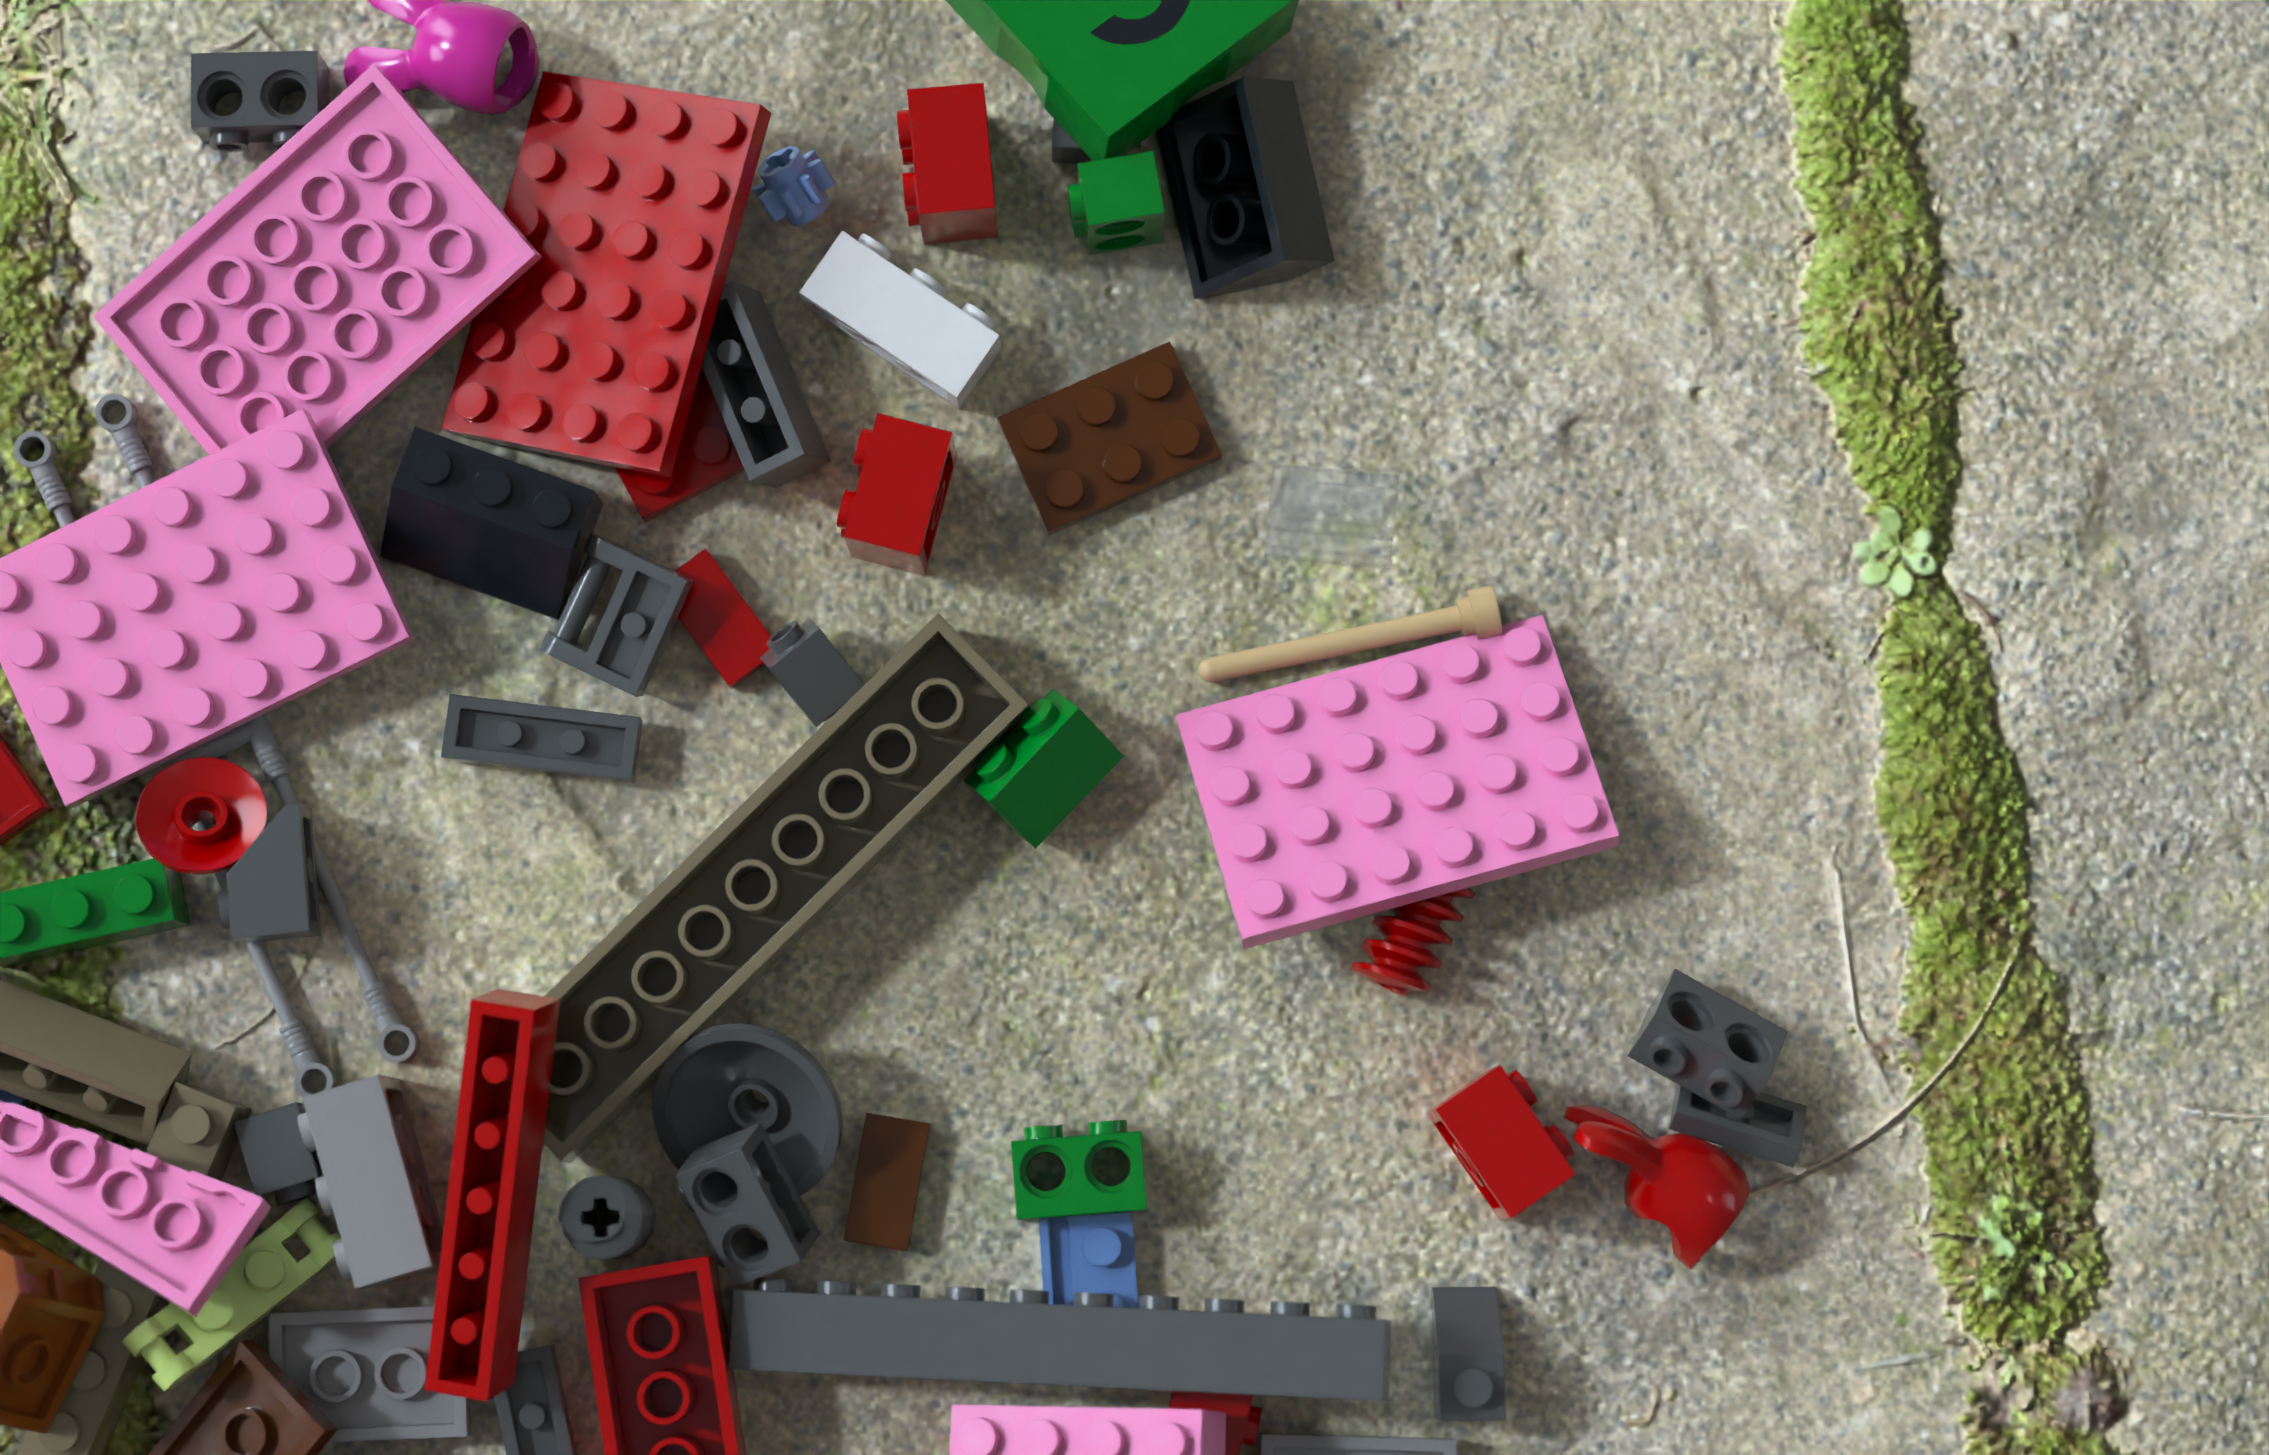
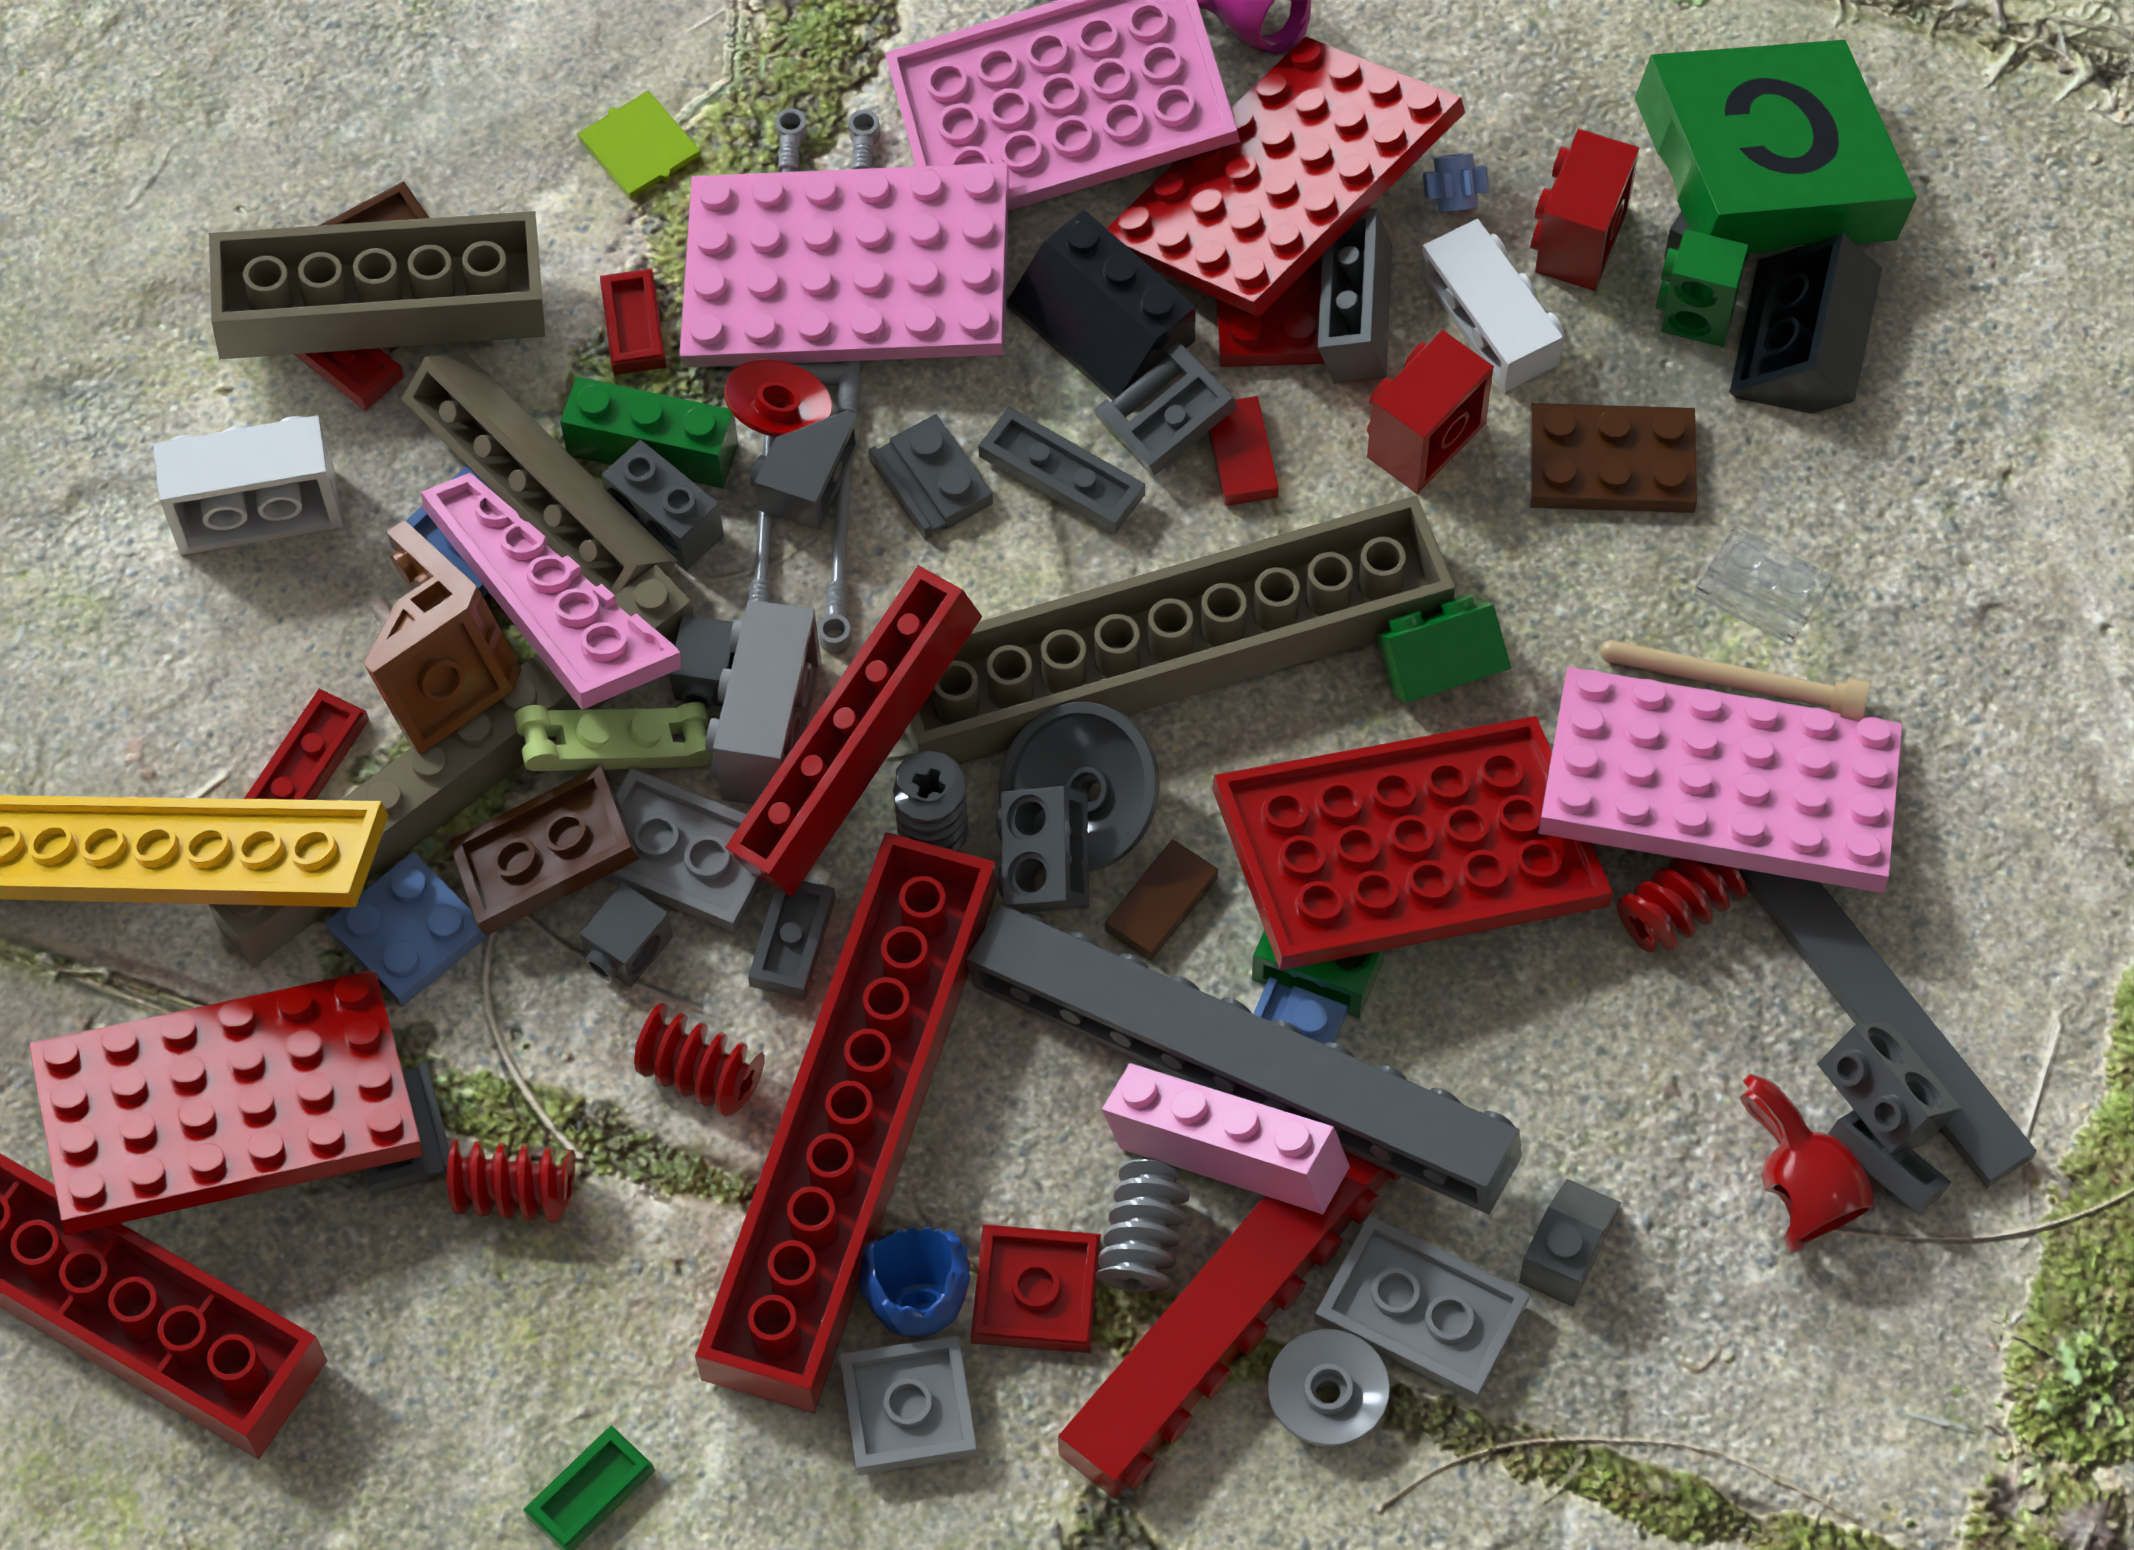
camera: 30 degrees right, 20 degrees down
dark grey brick [760,618,864,727] -> none
red brick [1426,1065,1576,1220] -> none
none -> dark grey brick [601,440,724,571]
none -> dark grey plate [868,414,993,540]
none -> red plate [1212,716,1613,970]
none -> dark grey tile [1739,868,2037,1188]

